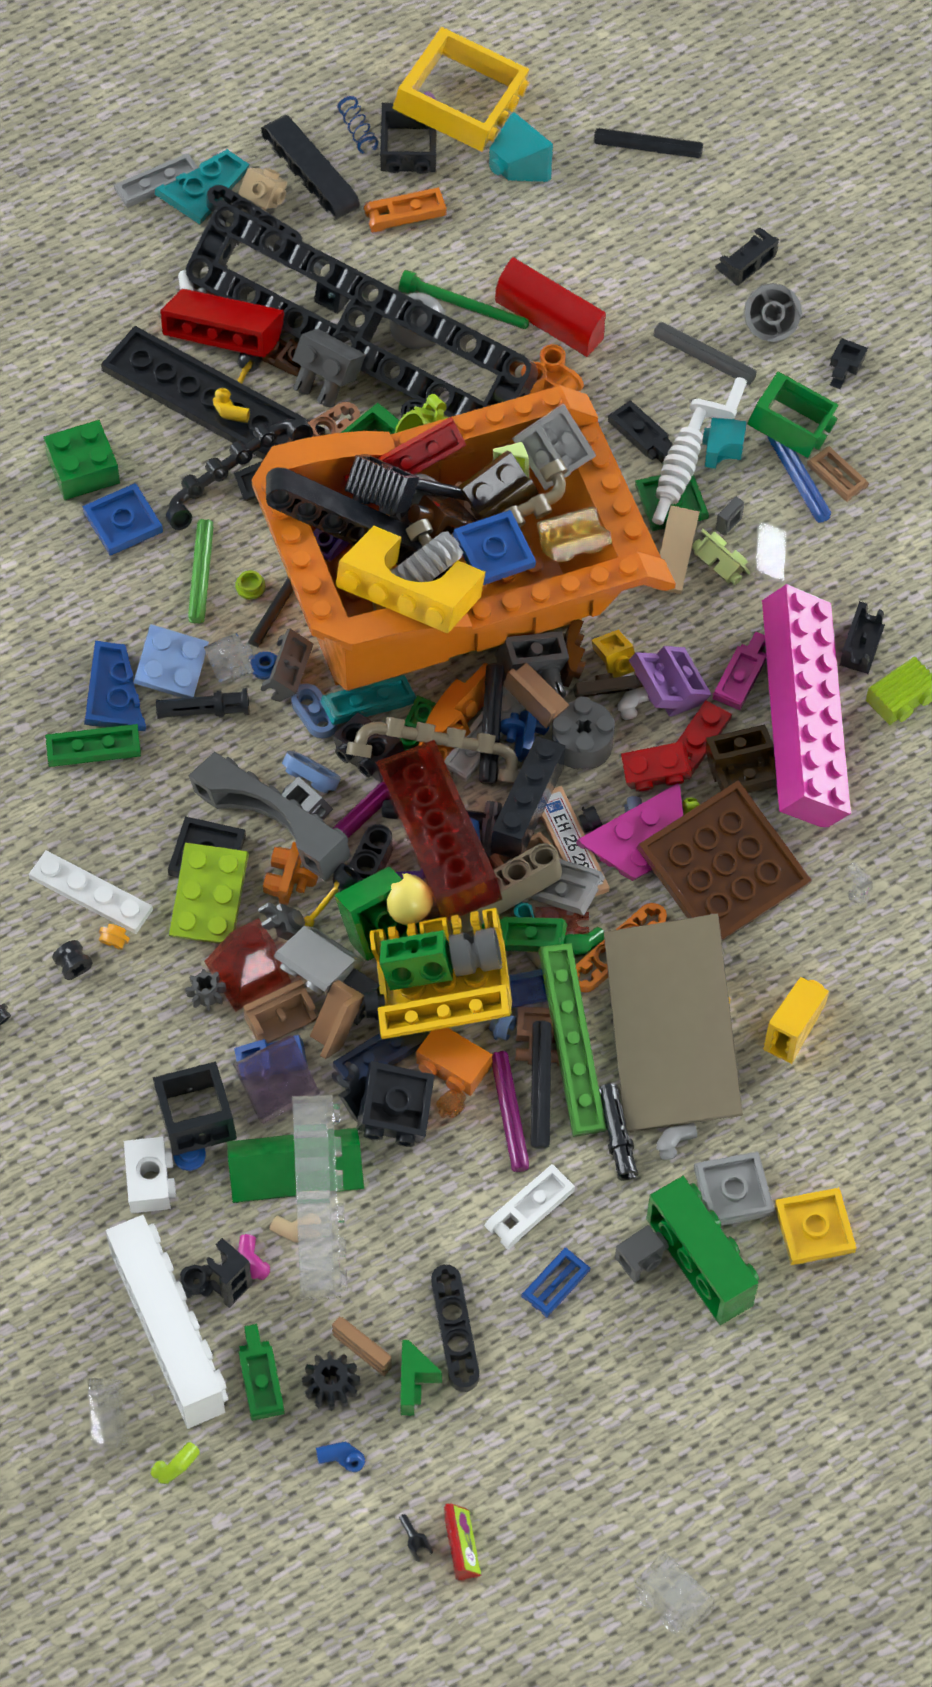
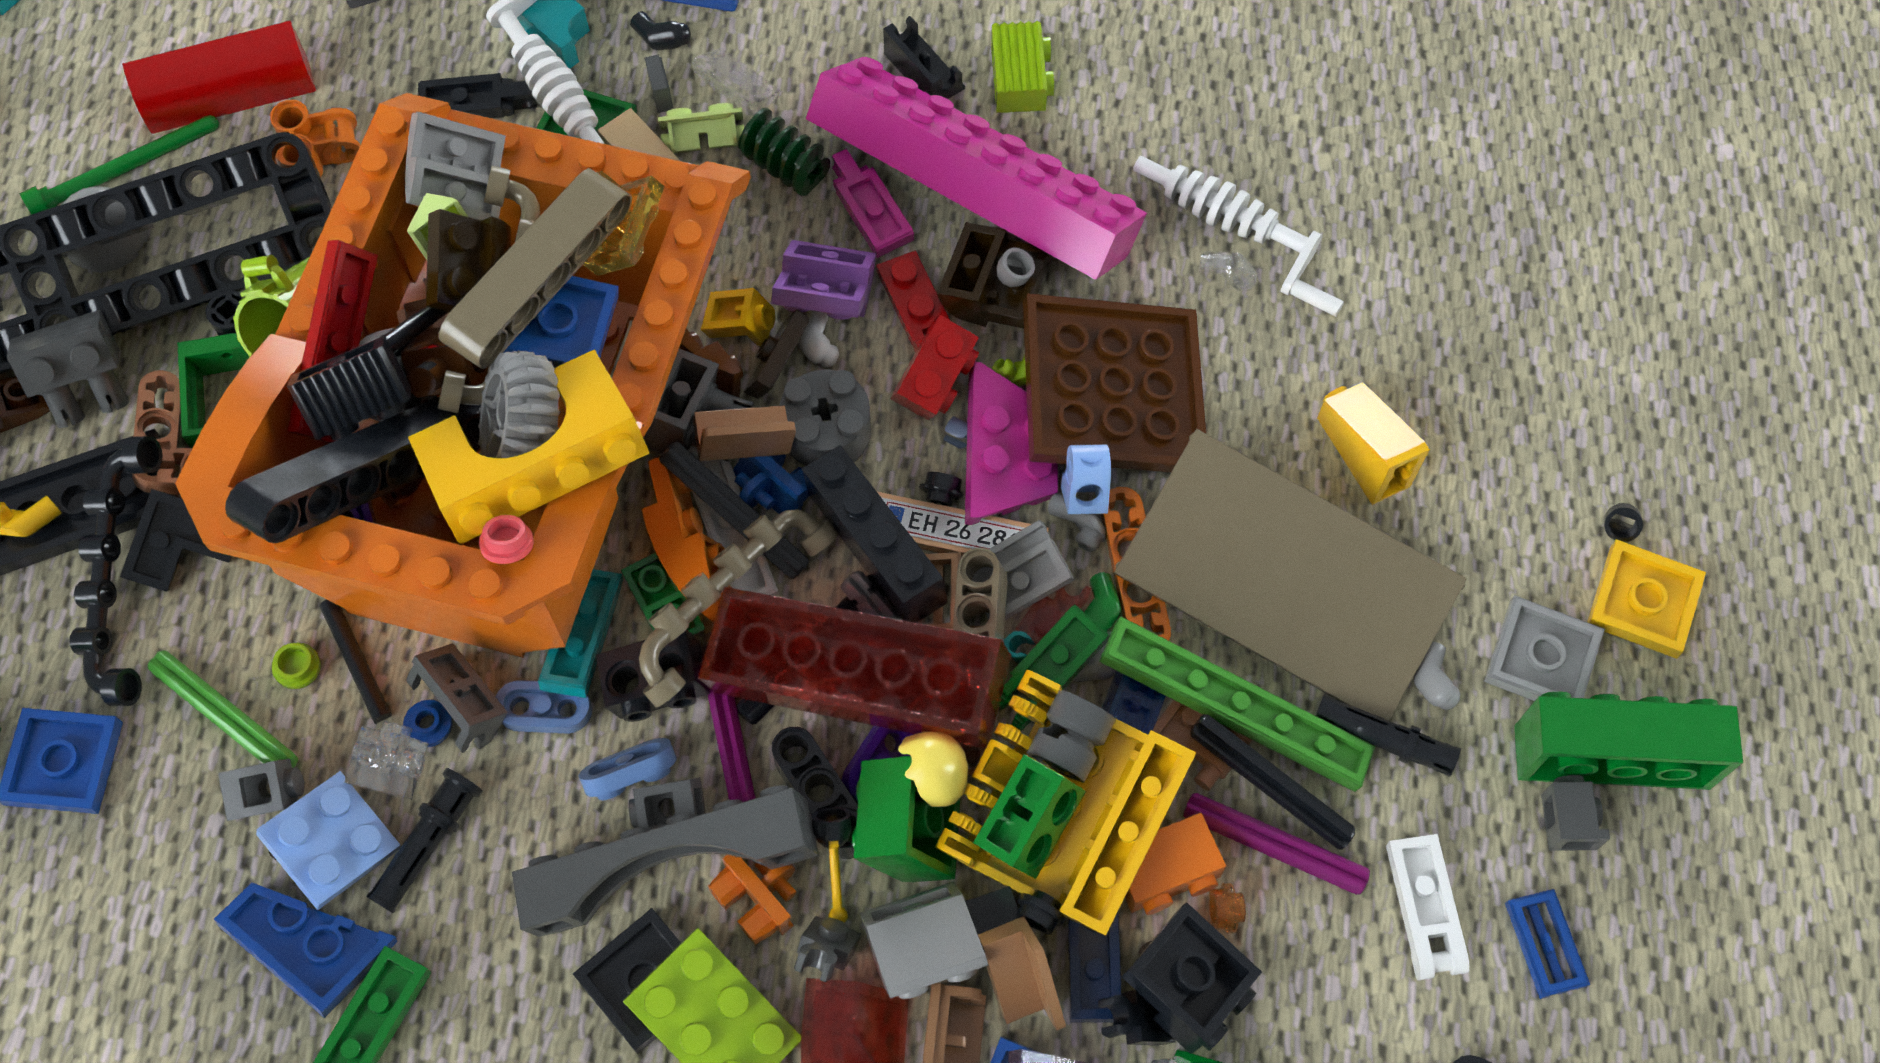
camera: 55 degrees left, 5 degrees up
none -> dark grey brick [218,759,305,821]
none -> dark tan beam [438,168,632,369]
none -> coral plate [479,515,534,564]
none -> black arm [630,11,691,50]
none -> dark green piece [738,107,830,196]
none -> light grey hinge [996,248,1035,287]
none -> light grey arm [1048,493,1106,552]
none -> light blue leg [1061,444,1111,514]
none -> white piece [1133,156,1344,317]
none -> black hinge [1604,503,1643,542]

